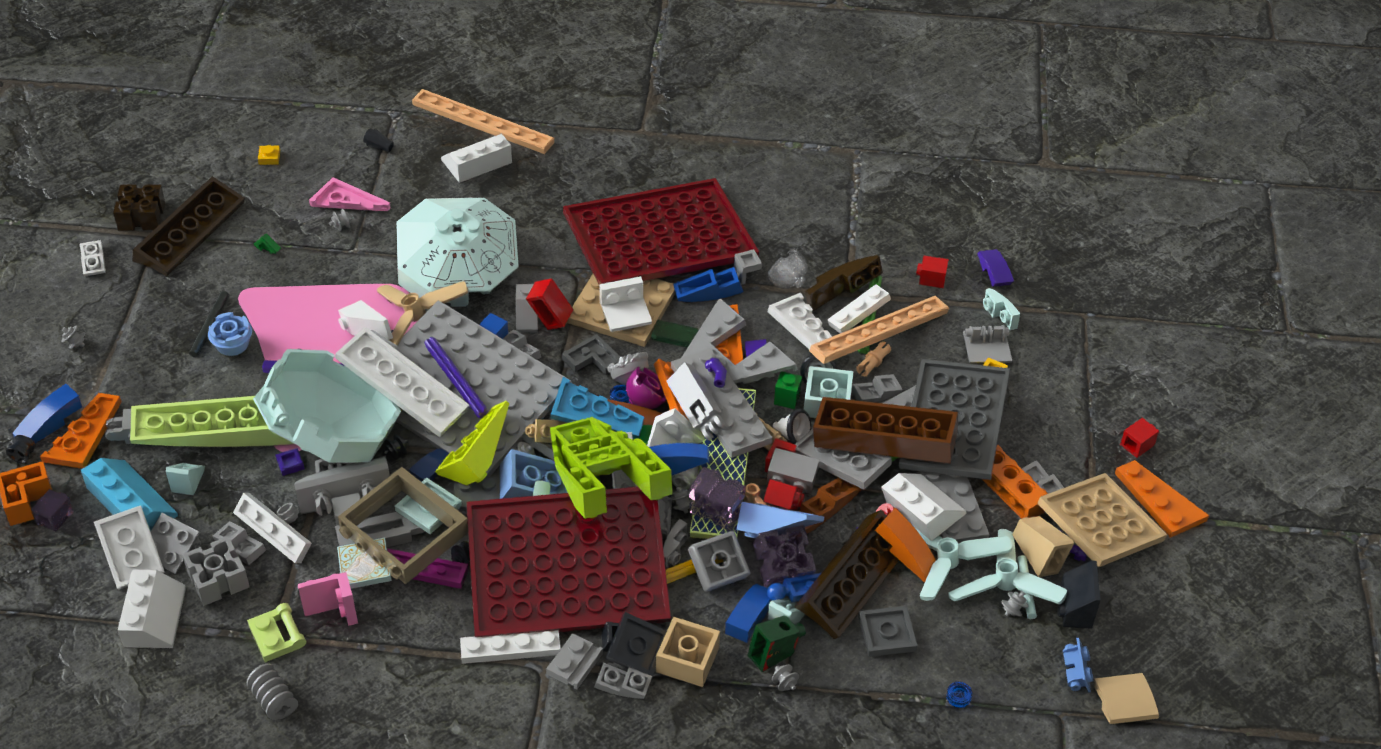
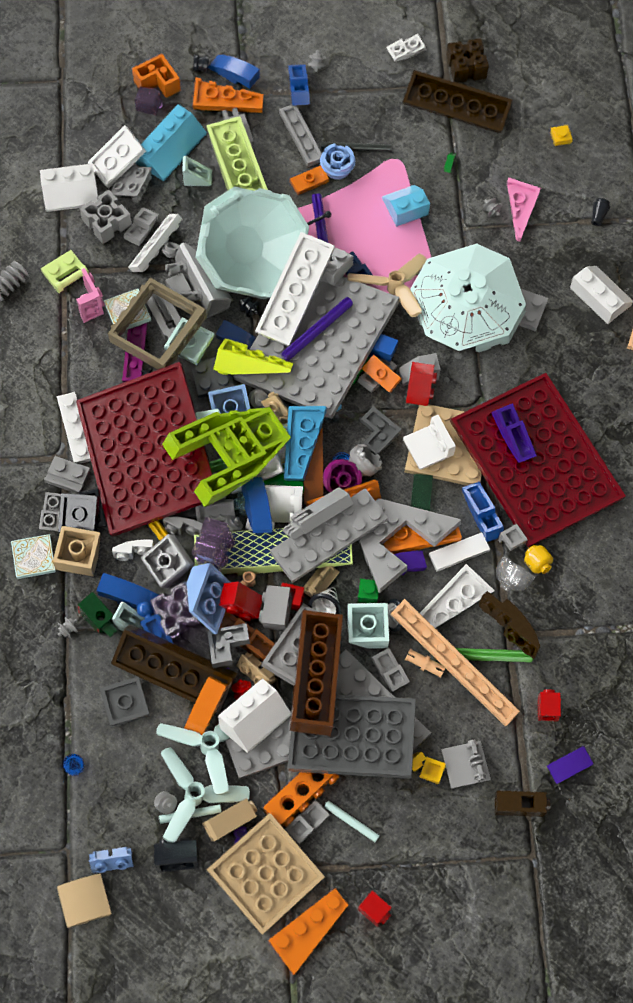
camera: 80 degrees right, 20 degrees up
white slope [338,300,393,340] -> none
dark purple arm [705,358,727,388] -> none
white plate [828,285,891,333] -> none
light aqua slope [983,288,1020,330] -> none
none -> tile [11,534,56,579]
none -> white slope [112,540,154,561]
none -> plate [208,623,250,668]
none -> tan hinge [236,652,276,685]
none -> light grey plate [279,105,322,167]
none -> blue slope [288,64,310,106]
none -> orange plate [290,165,329,195]
none -> light aqua bar [324,801,380,842]
none -> orange plate [362,354,402,393]
none -> medium azure slope [382,185,430,226]
none -> white tile [429,532,490,572]
none -> dark purple slope [491,403,537,463]
none -> dark brown brick [495,790,550,817]
none -> yellow head [524,545,553,574]

